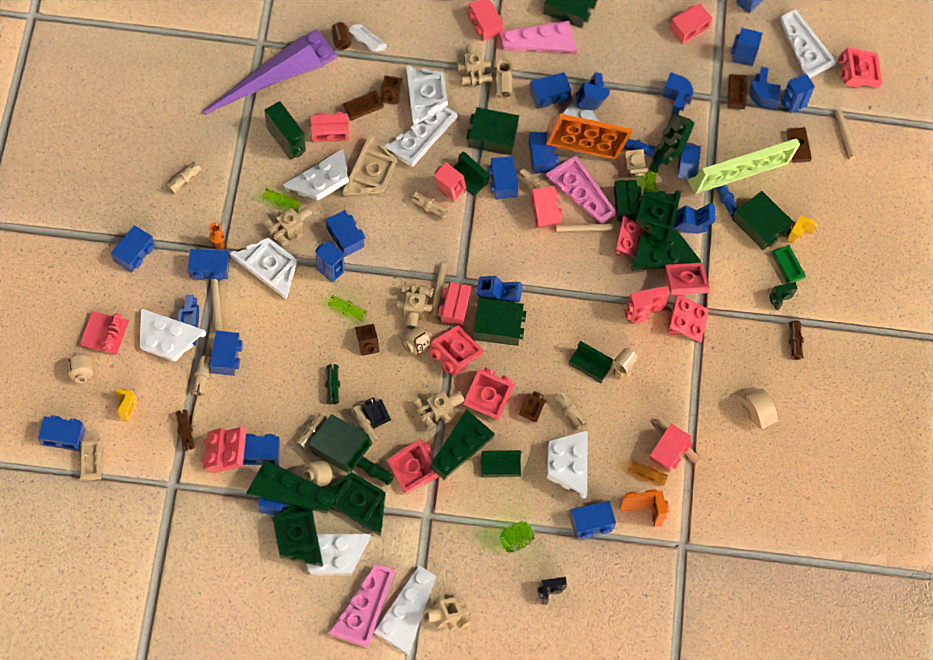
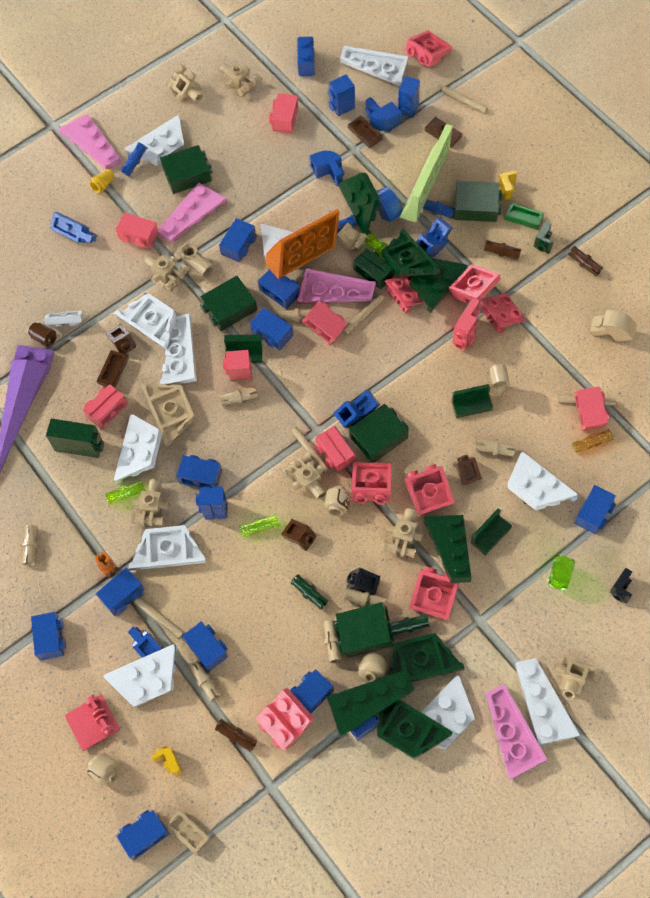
camera: 35 degrees left, 0 degrees up
blue brick [576,72,610,110] -> none
orange bracket [620,489,669,527] -> none
none -> reddish brown pin [484,240,521,260]

